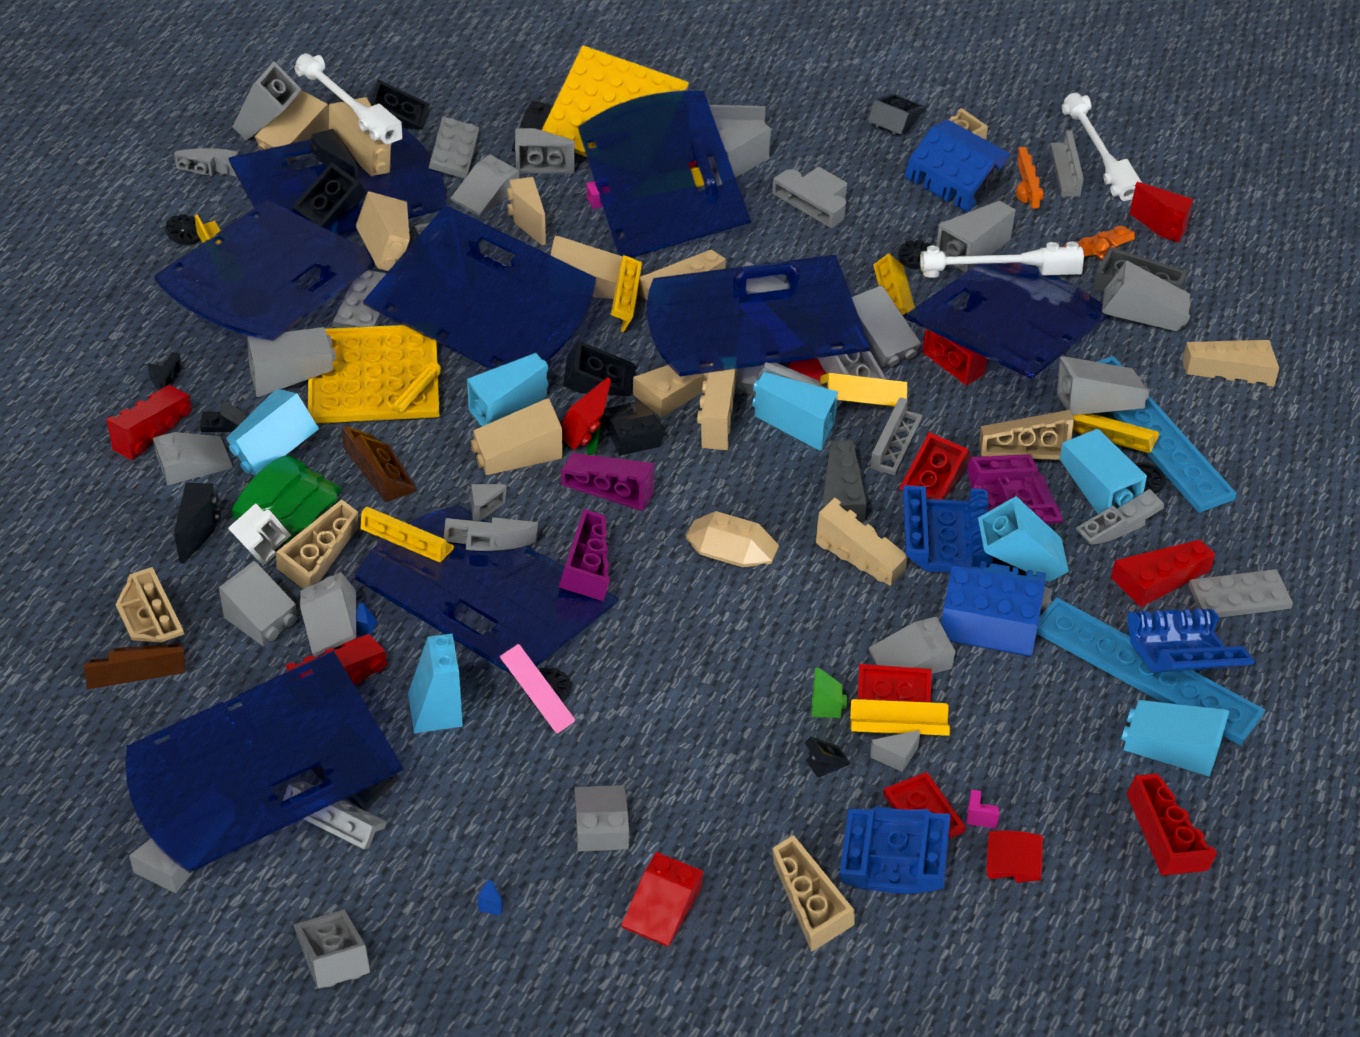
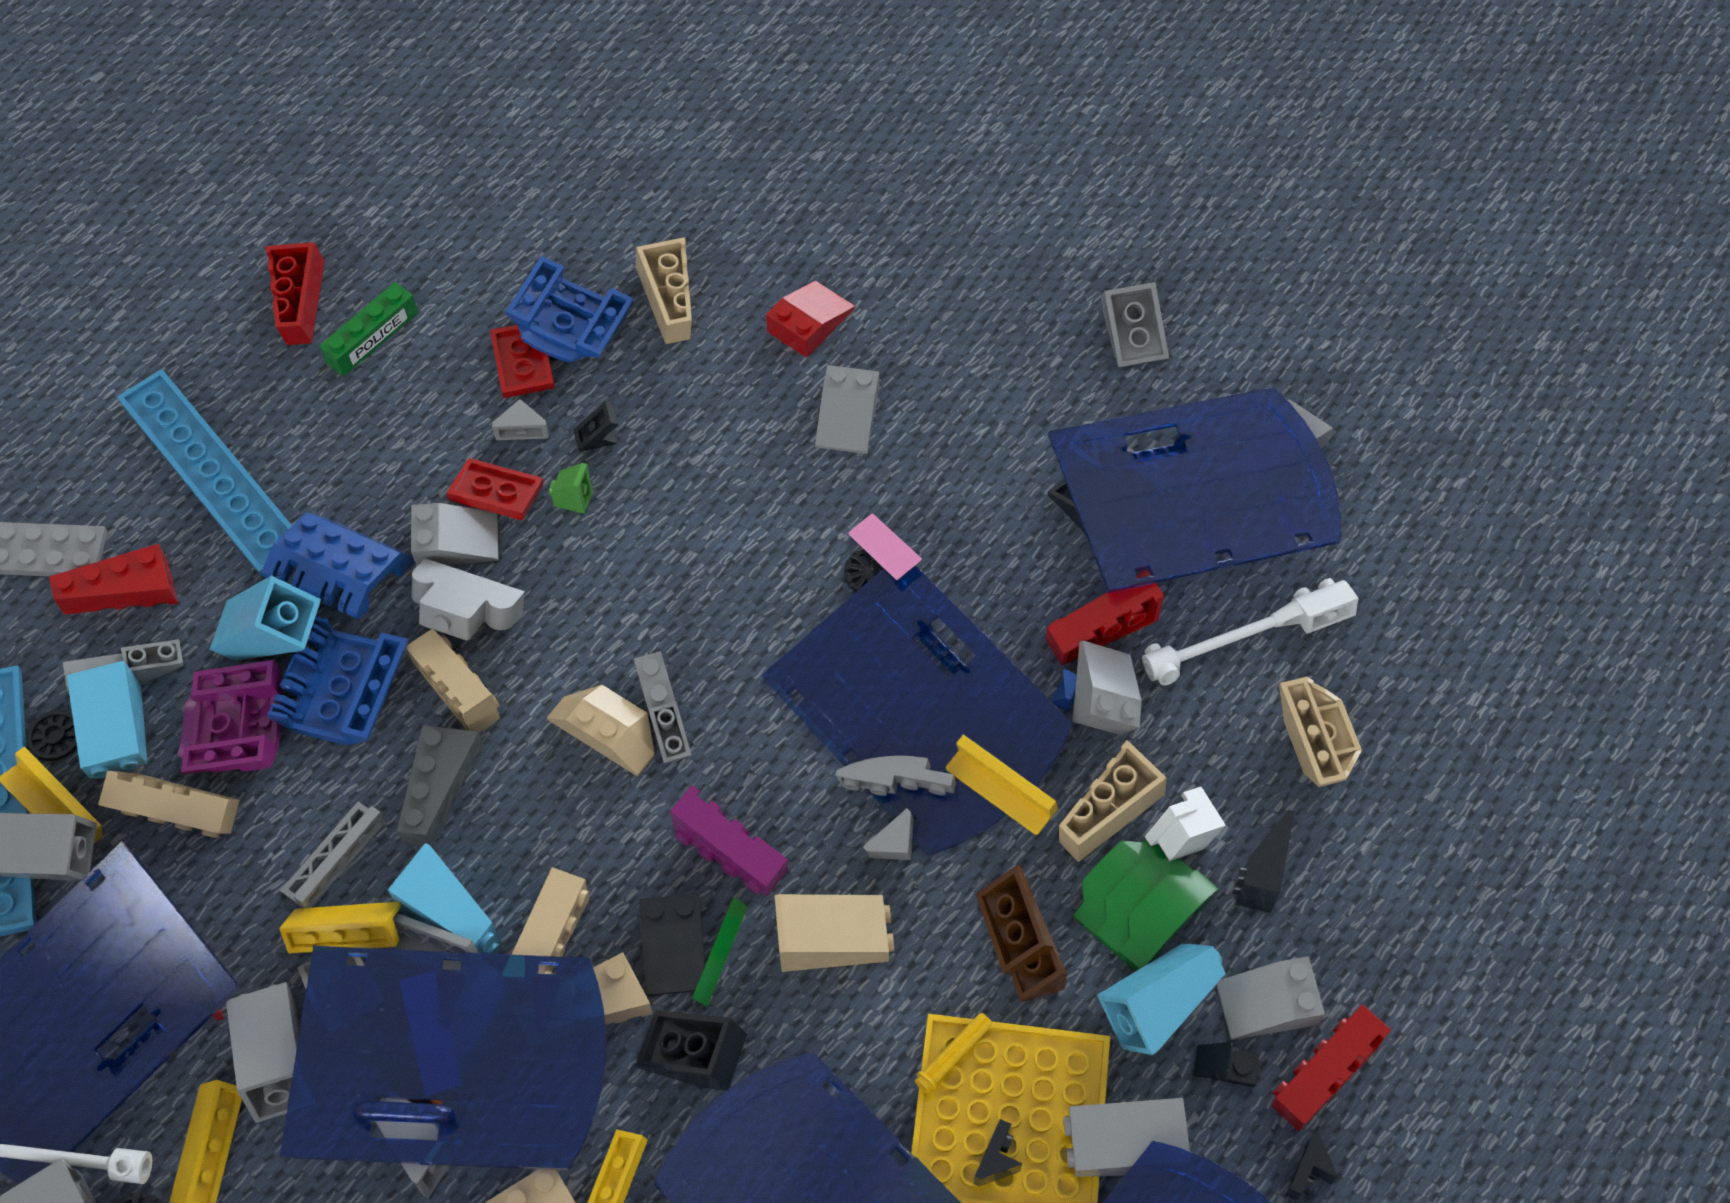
camera: 165 degrees left, 15 degrees up
reddish brown slope [84,643,185,689] -> none
light grey slope [219,561,298,646] -> none
medium azure slope [408,634,463,733] -> none
medium azure slope [467,353,549,427] -> none
blue slope [477,880,502,915] -> none
magenta wedge [559,509,610,601] -> none
red slope [560,377,611,450] -> none
yellow panel [850,699,950,735] -> none
red slope [899,432,971,500] -> none
dark pink panel [966,790,999,829] -> none
red slope [986,831,1043,883] -> none
medium azure slope [1121,700,1229,777] -> none
blue slope [1128,609,1255,673] -> none
none -> green brick [319,282,418,377]
none -> light grey brick [411,558,525,640]
none -> light grey slope [634,651,692,764]
none -> black slope [973,1119,1022,1186]
none -> white bar [1142,578,1358,685]

